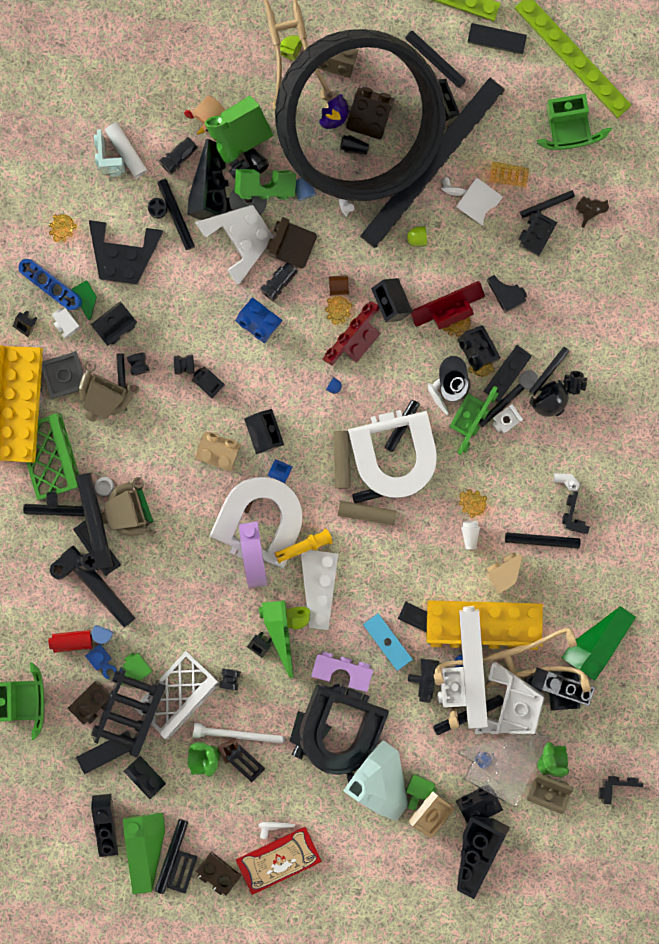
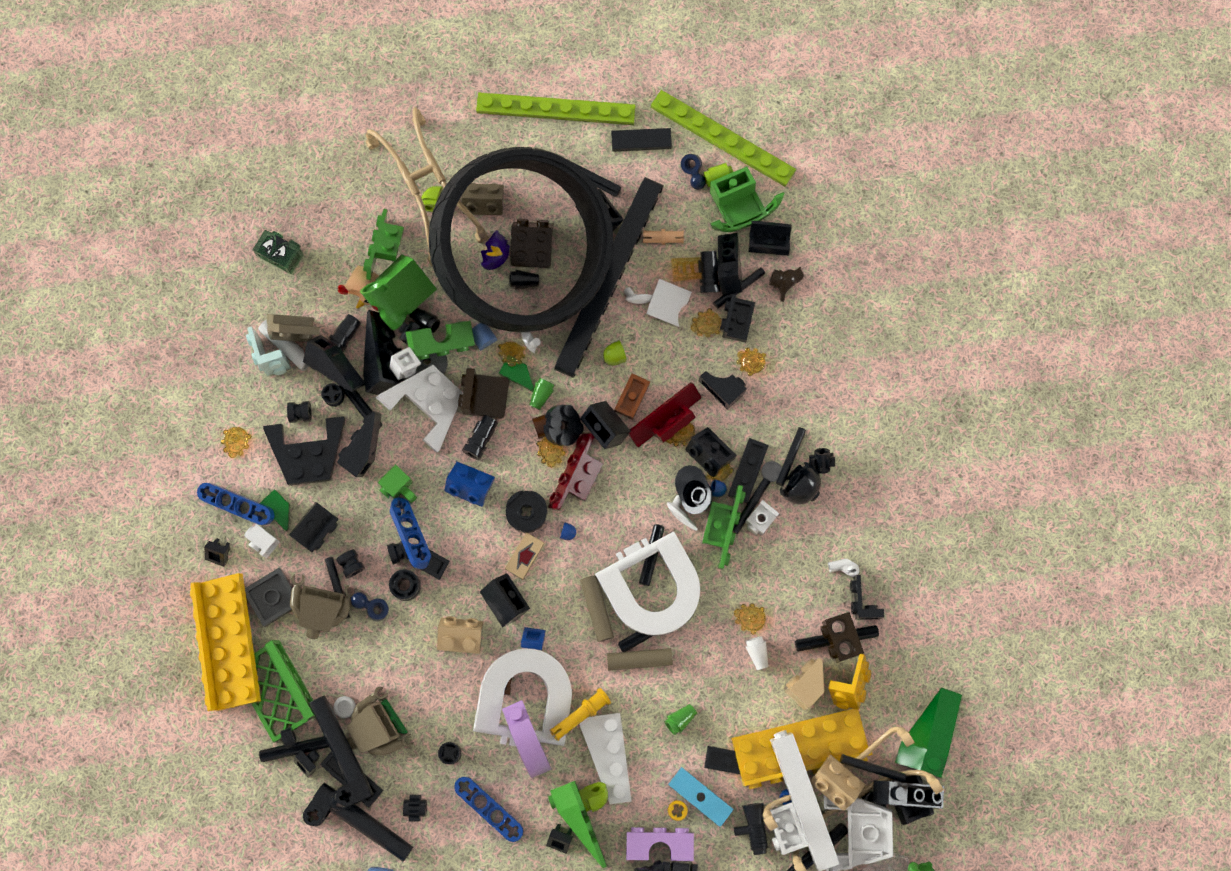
camera: 15 degrees left, 10 degrees down
none -> clear green brick [252,230,304,274]
none -> dark tan brick [267,314,320,342]
none -> black wheel [287,401,312,423]
none -> black tile [294,749,320,778]
none -> black slope [303,335,365,392]
none -> black slope [337,411,381,477]
none -> dark blue plate [351,592,389,621]
none -> bright green bracket [363,209,404,280]
none -> bright green brick [378,464,417,504]
none -> white brick [389,347,421,380]
none -> blue beam [389,498,431,569]
none -> black wheel [389,569,421,601]
none -> black gear [403,795,427,822]
none -> black wheel [438,742,462,765]
none -> blue beam [454,777,524,842]
none -> clear yellow piece [498,341,526,367]
none -> green tile [499,355,534,392]
none -> black plate [505,491,548,533]
none -> tan tile [505,532,545,580]
none -> bright green cone [529,378,554,410]
none -> black plate [543,405,584,446]
none -> dark orange plate [614,373,650,420]
none -> light nougat pin [643,229,684,245]
none -> bright green cone [664,704,697,735]
none -> yellow bush [668,800,688,821]
none -> dark blue plate [681,154,706,190]
none -> clear yellow piece [691,308,721,337]
none -> black axle [698,251,721,293]
none -> lime brick [703,163,733,187]
none -> blue hinge [711,480,727,497]
none -> black slope [718,233,742,295]
none -> clear yellow piece [736,347,766,376]
none -> black bracket [748,221,792,256]
none -> tan bracket [810,755,865,811]
none -> dark brown brick [821,612,864,663]
none -> yellow bracket [828,654,871,710]
none -> black bar [840,754,906,782]

